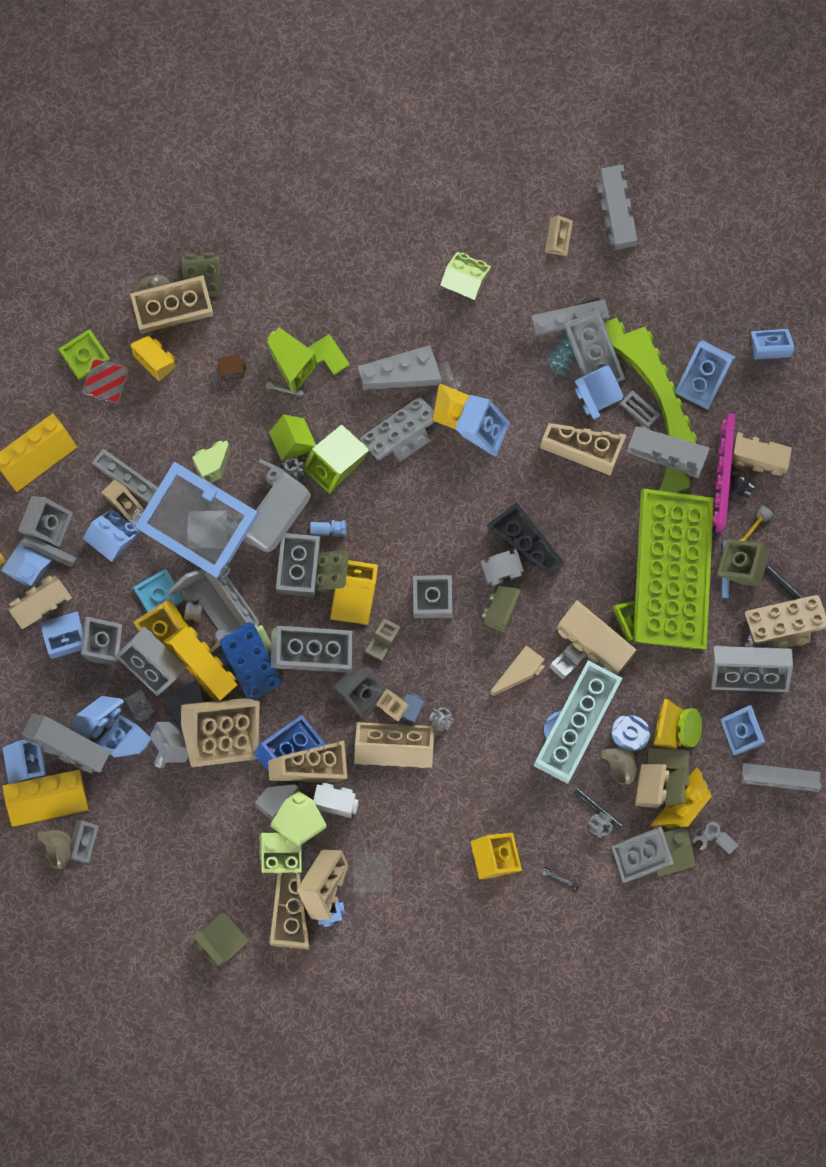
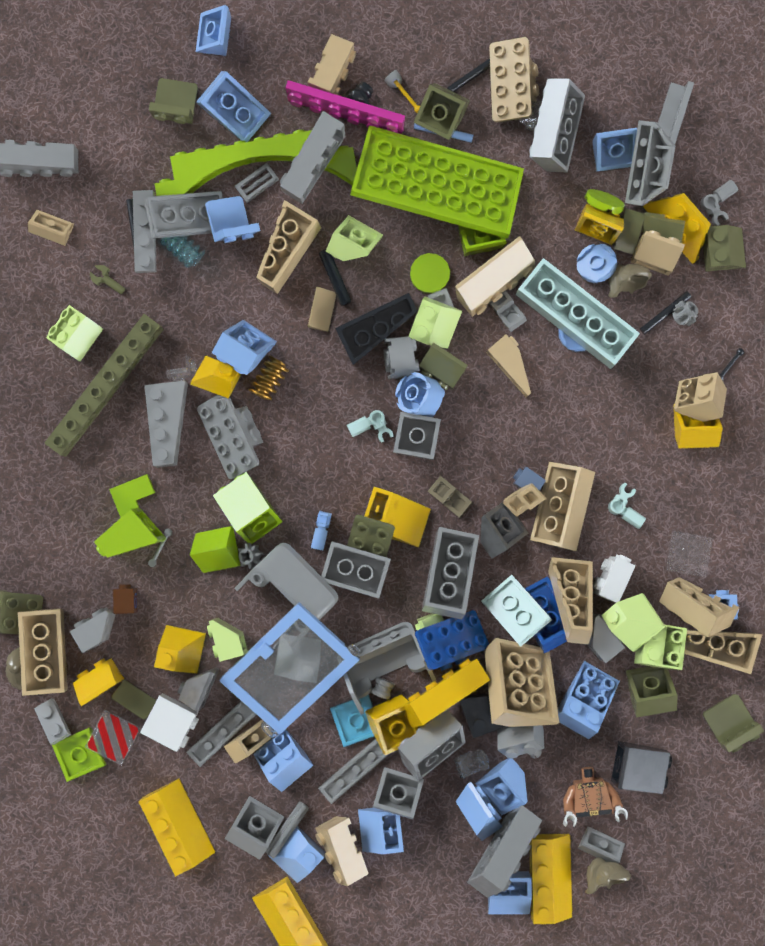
camera: 75 degrees left, 10 degrees up
light grey gear [428,707,454,732] -> none
light grey tile [611,827,674,883] -> none
none -> light grey plate [34,698,71,745]
none -> olive brick [45,314,164,457]
none -> light grey slope [70,607,115,653]
none -> olive bar [90,265,125,294]
none -> olive slope [111,679,157,720]
none -> white brick [140,693,199,752]
none -> olive bracket [149,78,198,124]
none -> yellow slope [154,625,206,673]
none -> flat silver slope [178,667,219,712]
none -> pearl gold piece [248,355,289,400]
none -> tan slope [308,287,336,332]
none -> light grey tile [318,738,389,804]
none -> black axle [319,249,351,306]
none -> yellowish green slope [326,215,383,261]
none -> light aqua bar [347,410,393,442]
none -> light blue brick [395,372,445,417]
none -> yellowish green slope [409,296,462,349]
none -> lime tile [410,253,450,294]
none -> light grey plate [428,288,454,307]
none -> light aqua tile [481,575,552,647]
none -> light blue slope [558,661,620,739]
none -> nougat torso [563,767,628,827]
none -> light aqua bar [608,483,646,529]
none -> slope [611,741,672,794]
none -> light grey wedge [625,120,676,206]
none -> olive slope [626,666,678,718]
none -> tan slope [674,372,727,422]

